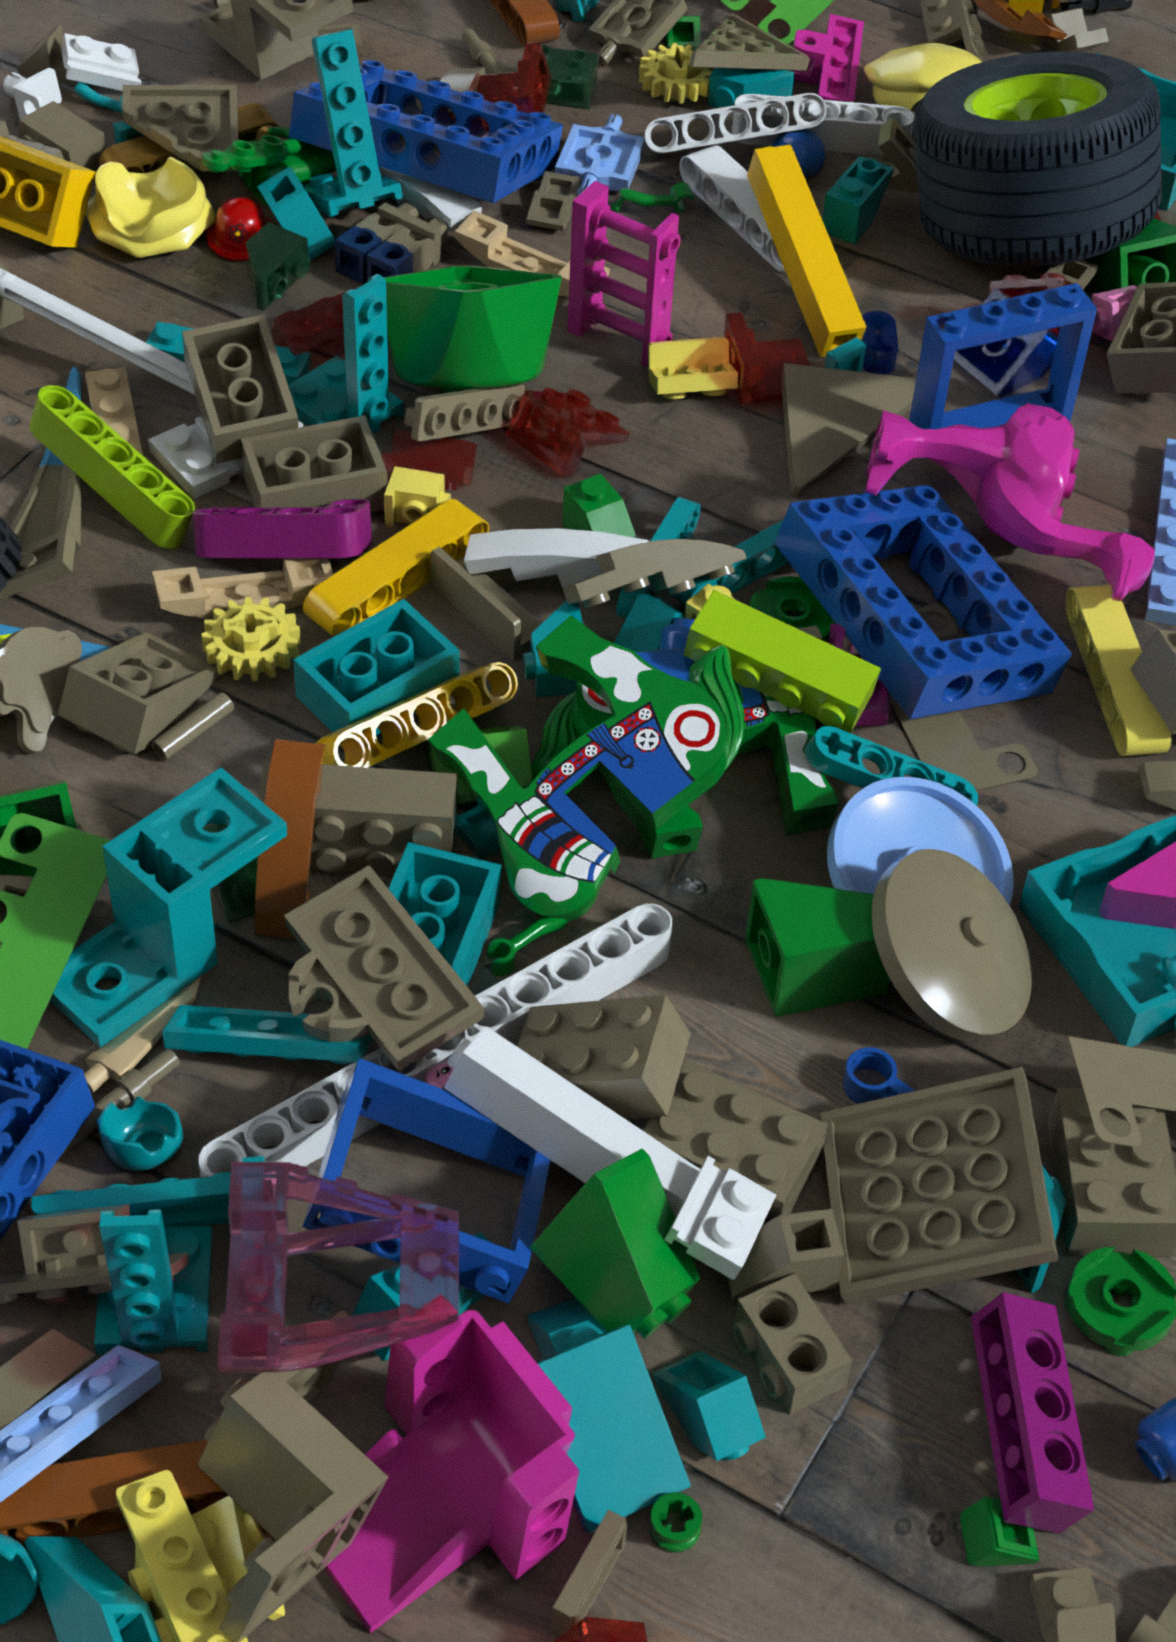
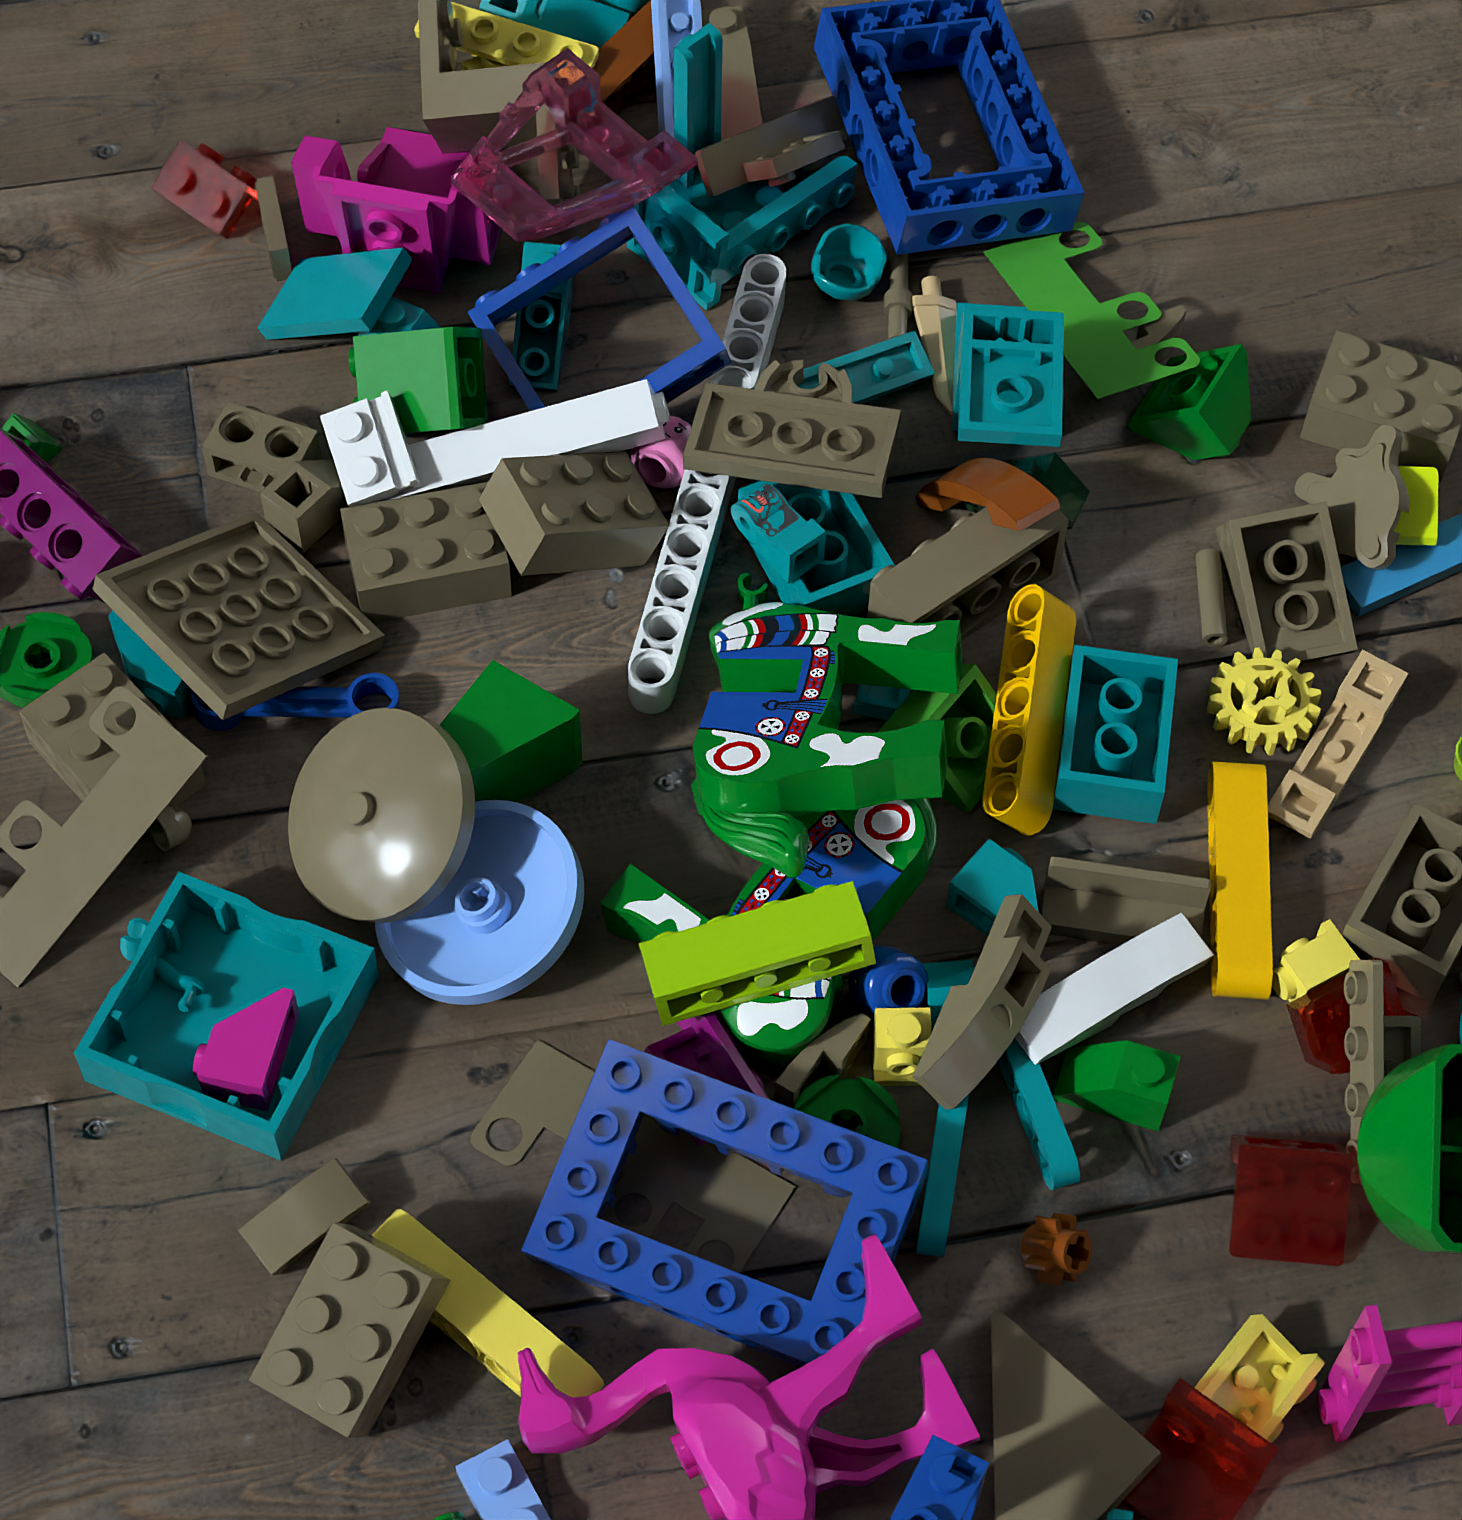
camera: 140 degrees right, 10 degrees up
magenta beam [192,499,372,558] -> none
green bush [649,1492,702,1553] -> none
teal slope [653,1351,766,1461] -> none
teal beam [805,726,979,806] -> none
none -> teal leg [731,483,826,584]
none -> dark orange gear [1021,1212,1092,1286]

